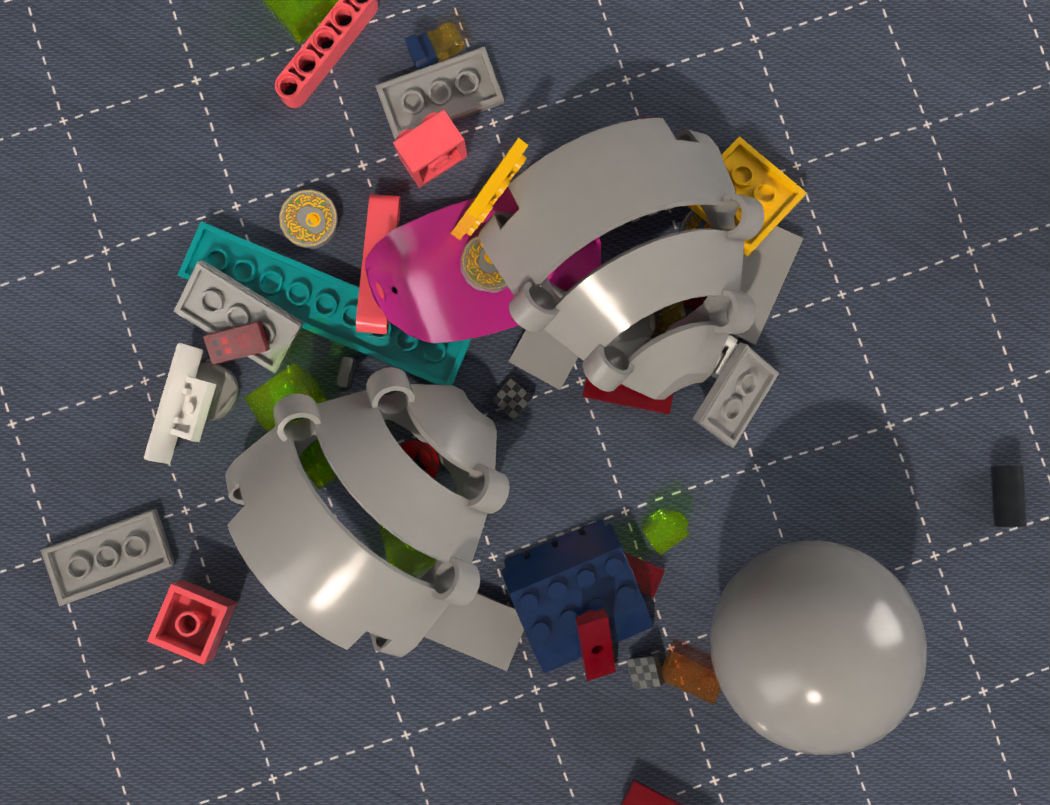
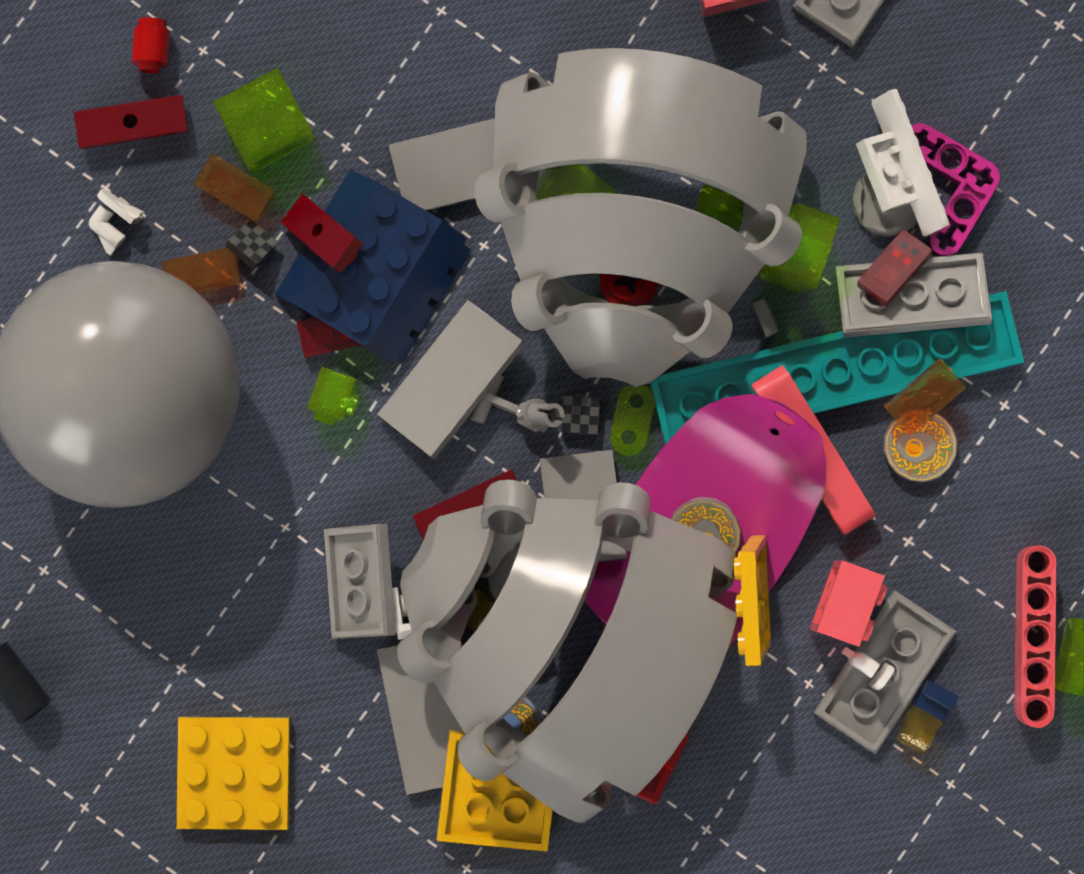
camera: 150 degrees right, 0 degrees up
none -> white piece [89,189,144,256]
none -> yellow plate [176,717,290,830]
none -> clear orange plate [193,154,276,223]
none -> clear neon green brick [213,67,316,173]
none -> light grey tile [377,300,525,459]
none -> light grey pin [470,375,565,432]
none -> clear neon green plate [610,384,655,456]
none -> white piece [841,647,895,691]
none -> clear orange plate [884,358,966,436]
none -> dark pink beam [912,123,1000,257]

